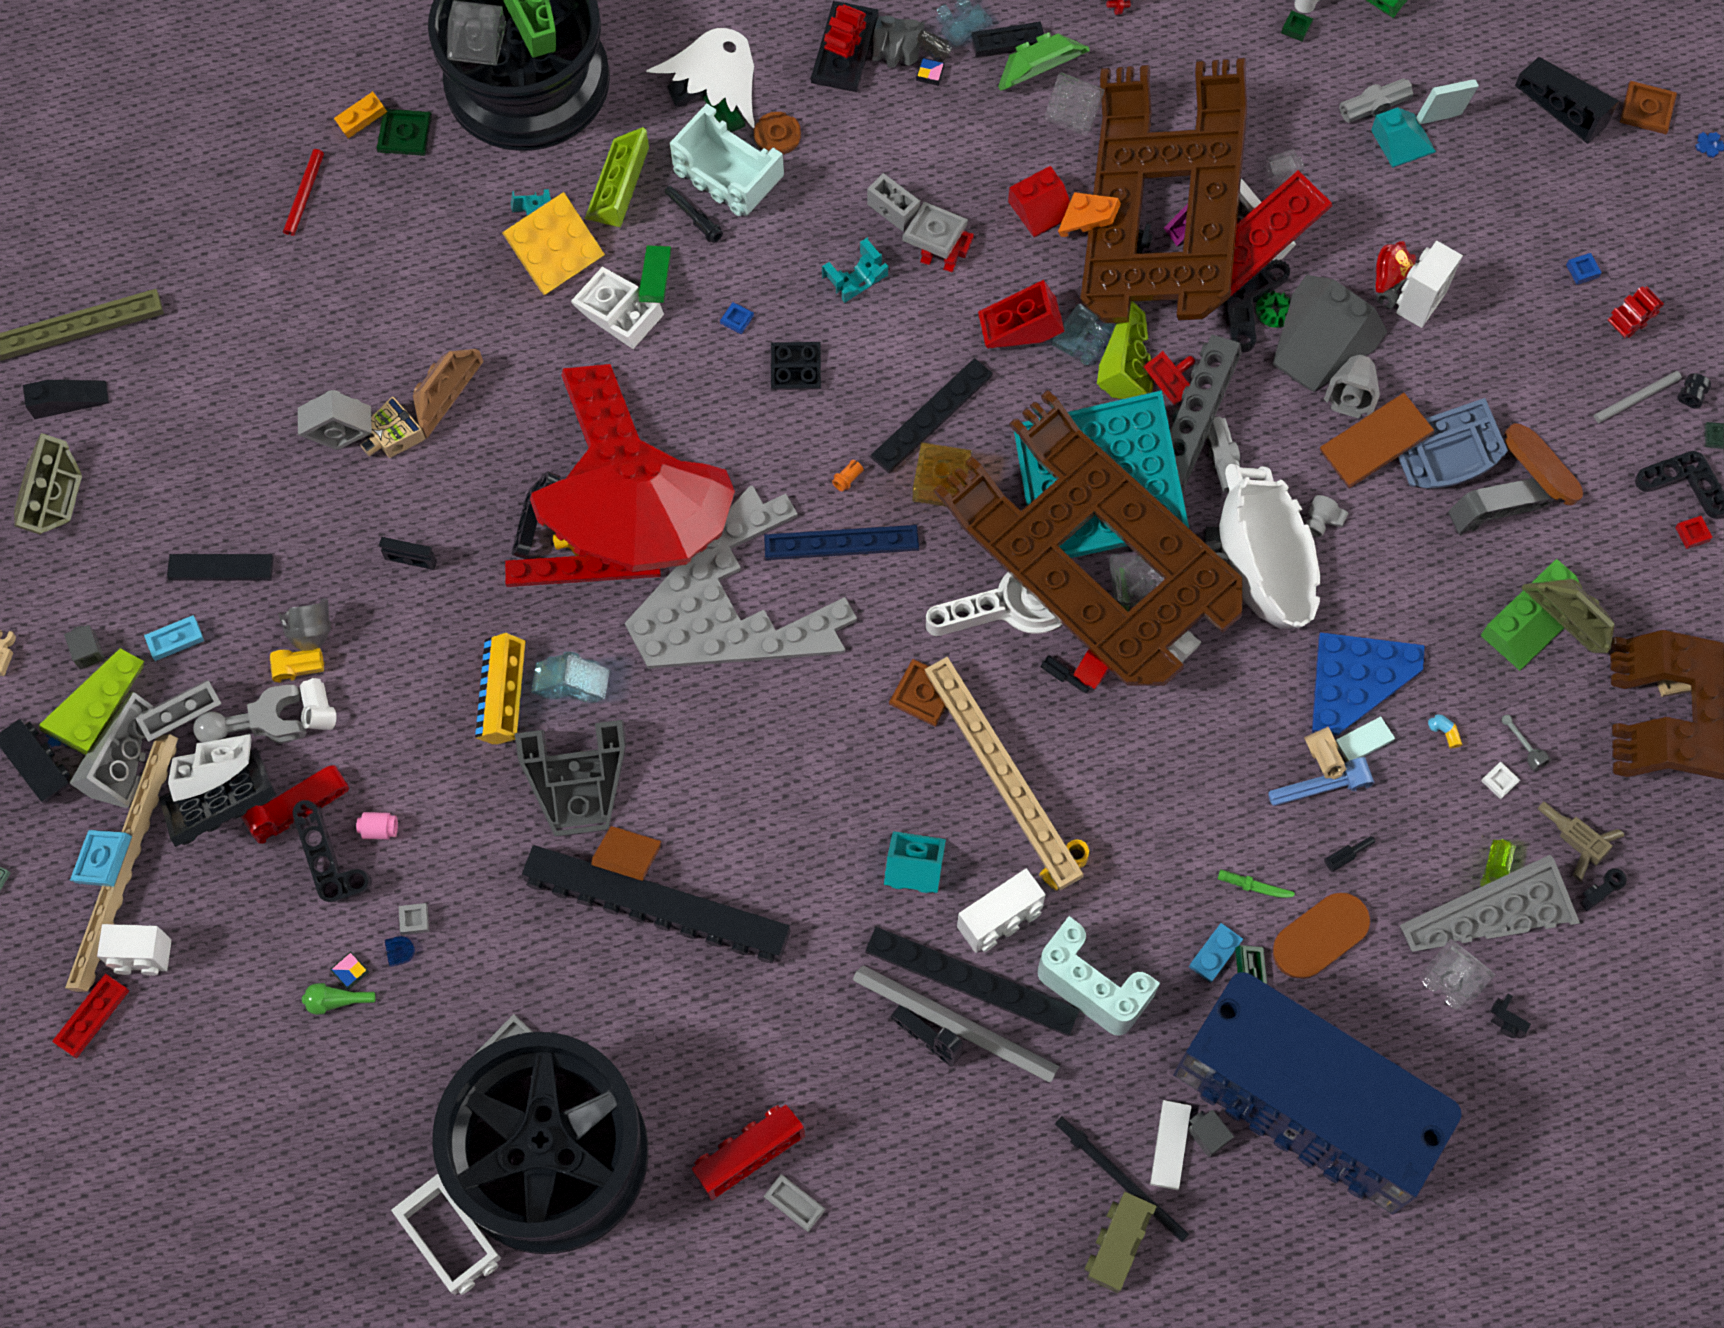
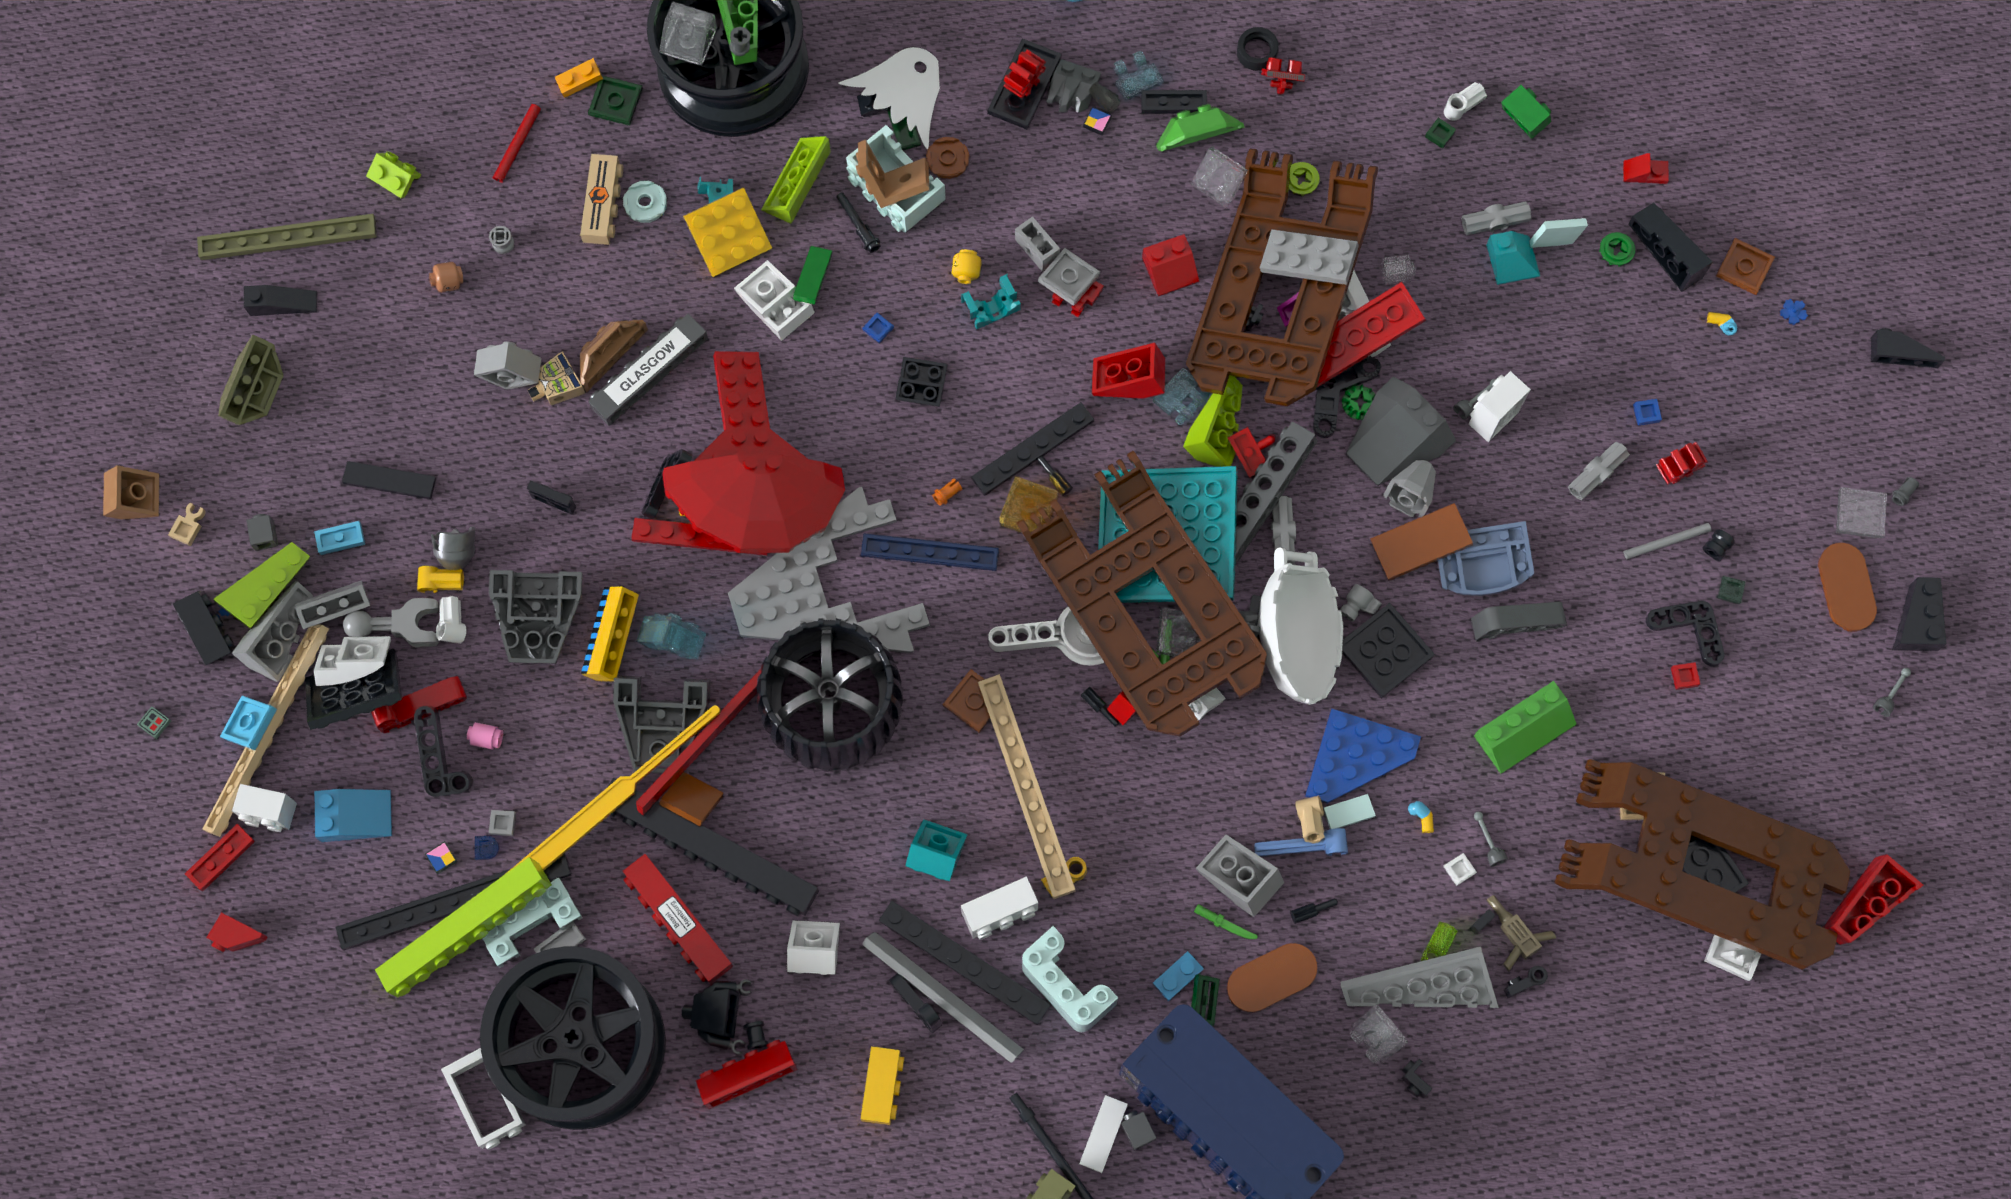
camera: 10 degrees right, 5 degrees up
bright green piece [302,983,375,1015] -> none
light grey tile [763,1174,826,1232] -> none
orange wing [1058,192,1121,237] -> none
red hat [1376,241,1416,293] -> none
dark orange tile [1504,423,1583,506] -> none
olive wedge [1522,579,1615,653] -> none
none -> red slope [206,912,268,952]
none -> dark azure slope [314,789,392,842]
none -> black plate [335,853,572,951]
none -> lime bracket [366,151,421,198]
none -> lime brick [375,857,552,998]
none -> nougat head [429,262,463,293]
none -> light aqua bracket [482,878,583,968]
none -> light grey wheel [489,226,515,254]
none -> dark grey wedge [489,570,583,664]
none -> yellow piece [504,705,720,875]
none -> tan brick [580,154,623,245]
none -> dark grey brick [588,314,708,426]
none -> light aqua tile [623,181,667,223]
none -> red brick [623,854,733,984]
none -> red tile [636,670,761,815]
none -> black torso [682,980,752,1054]
none -> dark grey bush [730,27,751,56]
none -> black bush [743,1021,768,1050]
none -> black wheel [757,618,903,772]
none -> white slope [787,920,840,975]
none -> medium nougat bracket [856,140,930,208]
none -> yellow brick [861,1046,904,1125]
none -> yellow head [951,249,982,284]
none -> black axle [1038,456,1073,496]
none -> light grey slope [1196,835,1284,917]
none -> light grey plate [1260,230,1359,285]
none -> lime gear [1289,162,1320,196]
none -> black plate [1342,603,1435,699]
none -> black tile [1469,909,1495,934]
none -> light grey piece [1567,442,1630,501]
none -> green gear [1599,232,1635,267]
none -> red slope [1623,153,1669,184]
none -> arm [1707,312,1737,335]

